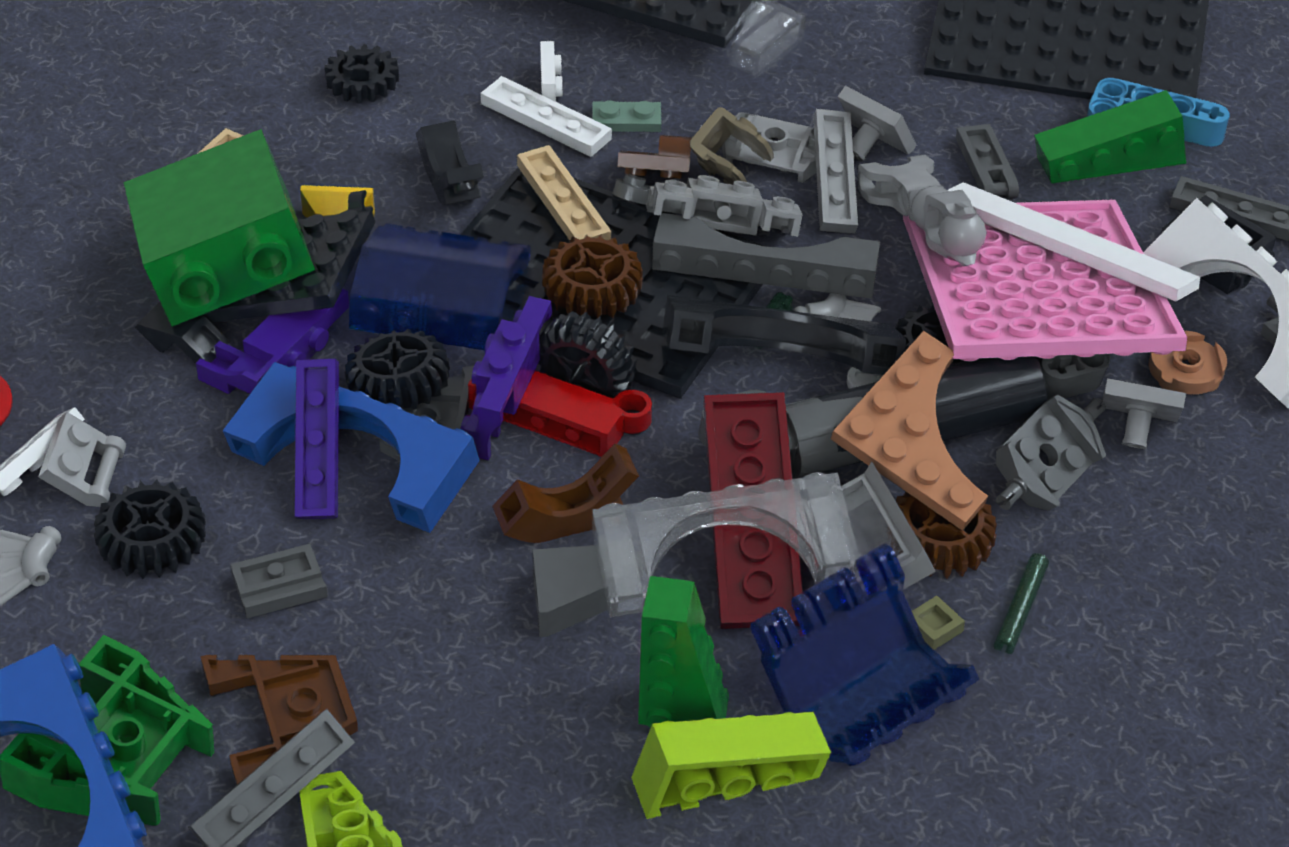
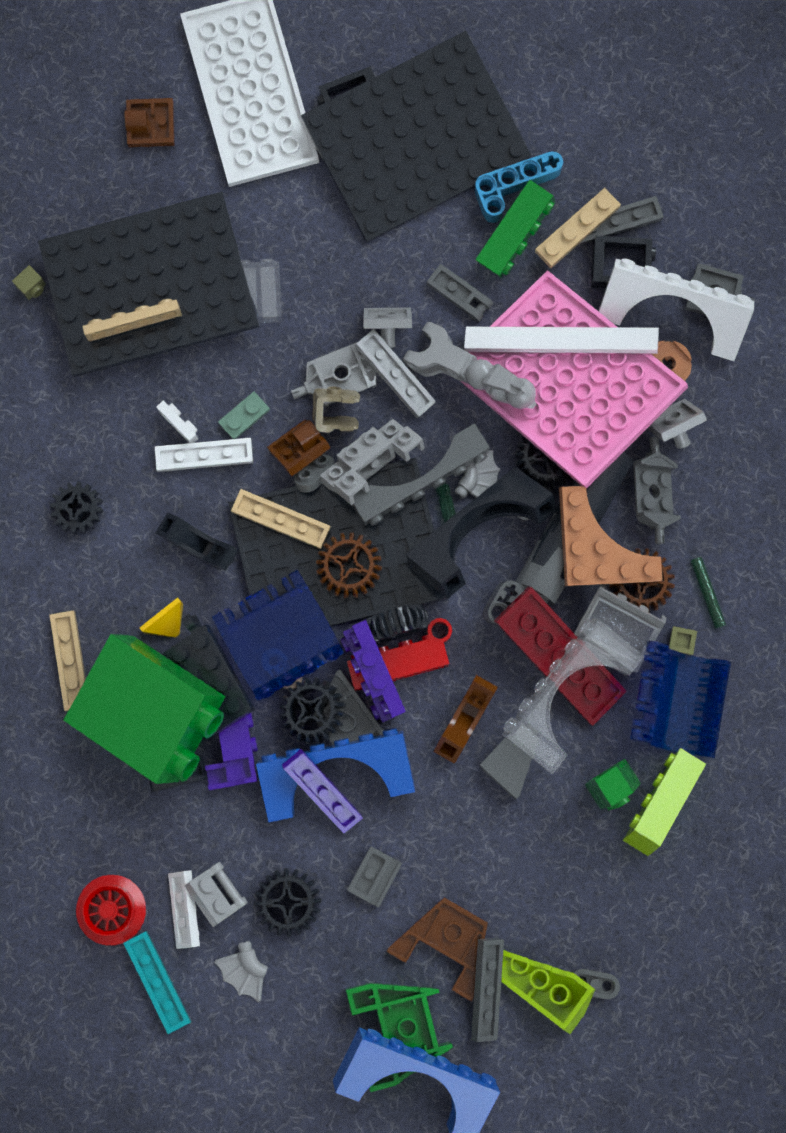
camera: 40 degrees left, 35 degrees up
none -> tan plate [535,188,621,268]

